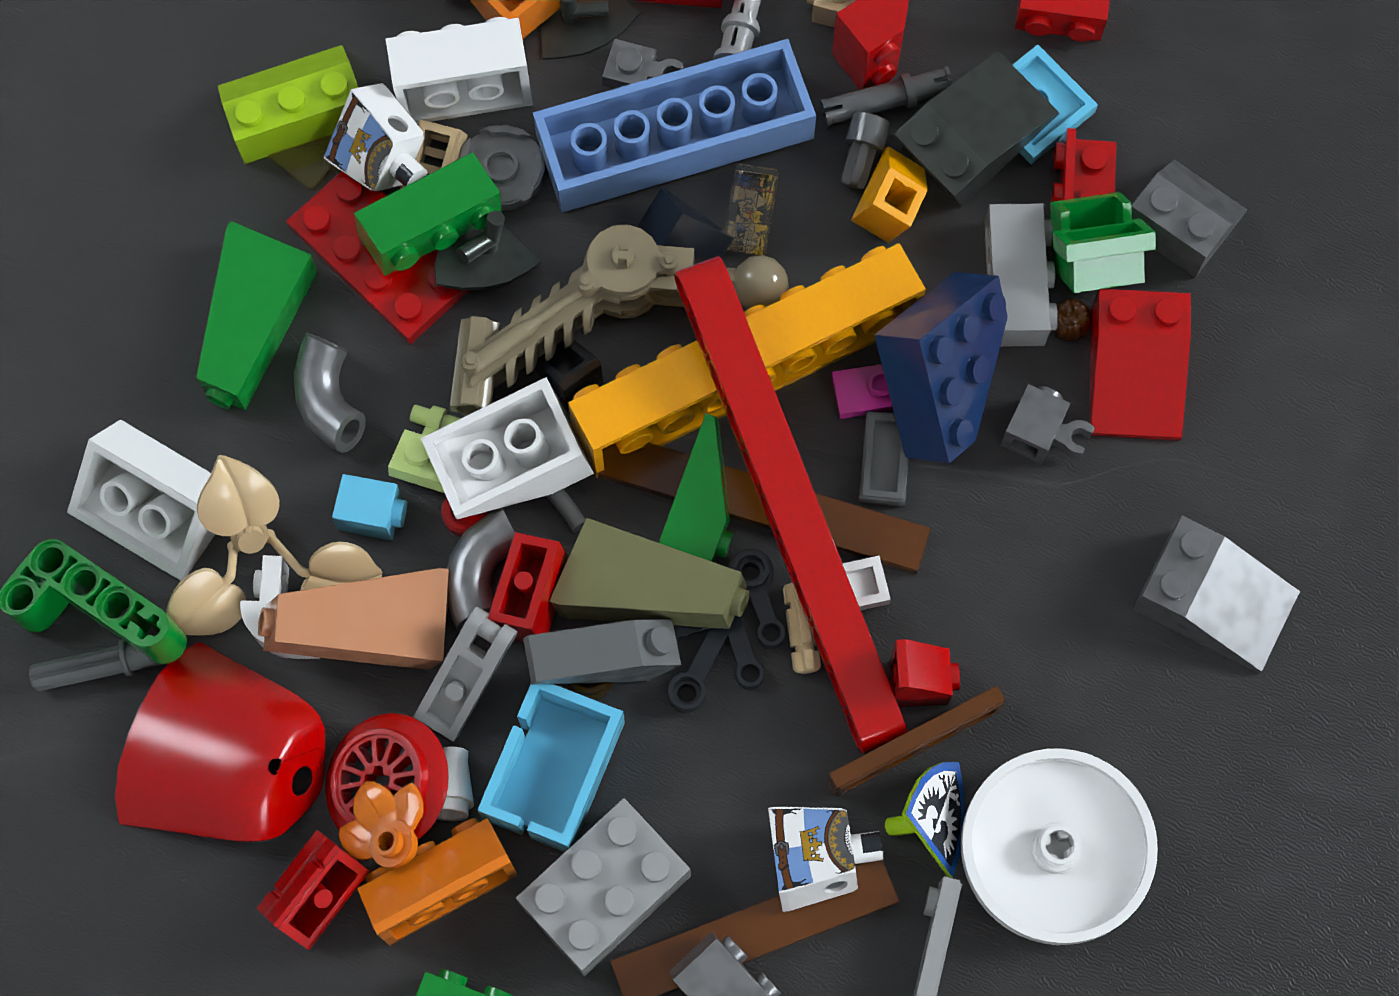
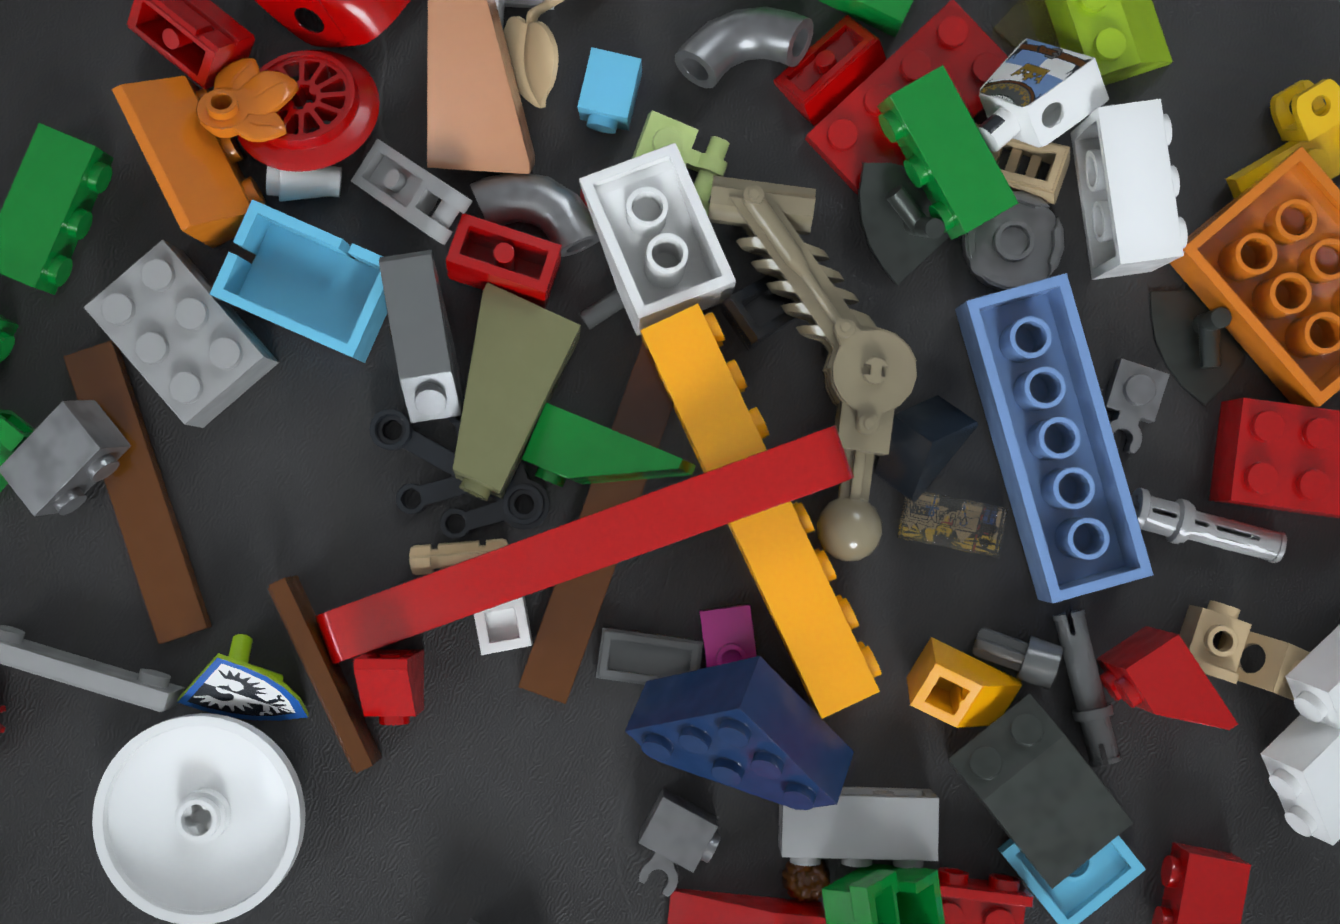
camera: 90 degrees right, 15 degrees up
torso [768,807,883,912] -> none
none -> red slope [773,15,886,126]

